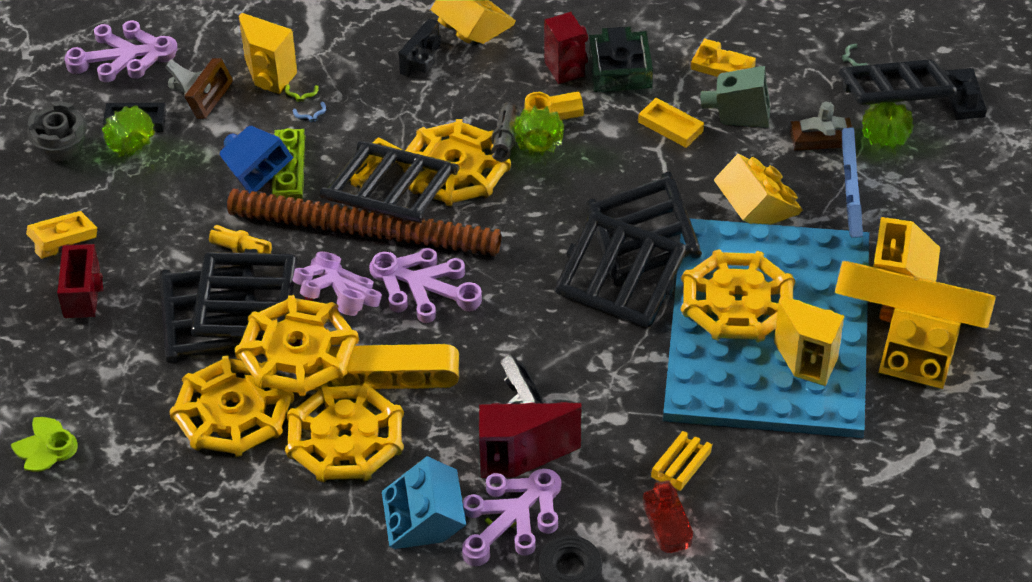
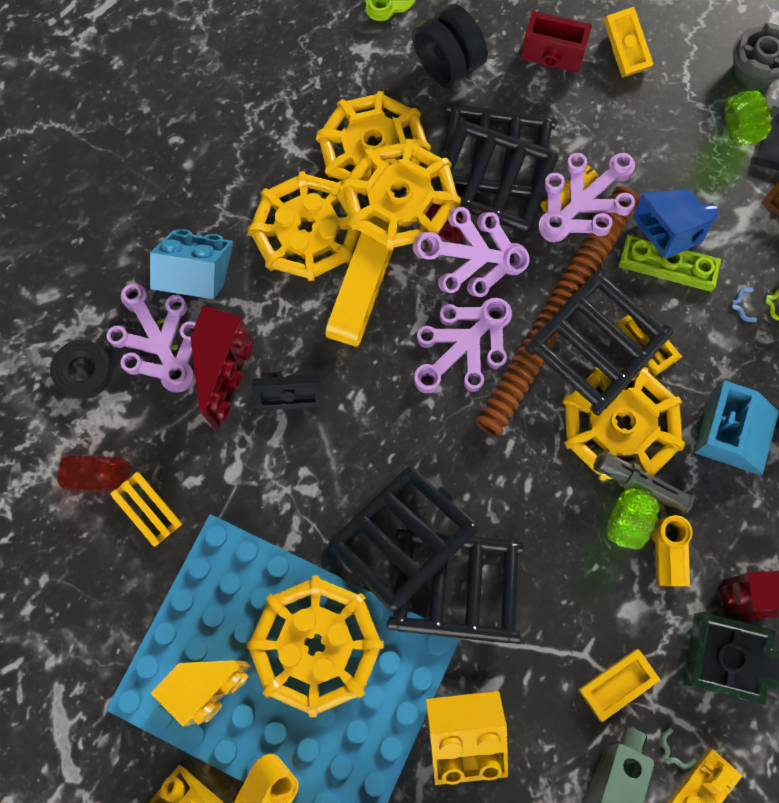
camera: 110 degrees right, 25 degrees up
none -> black wheel [412,4,488,88]
none -> lavender plant [538,153,635,243]
none -> sand green piece [661,727,698,769]
none -> dark azure slope [694,380,779,475]

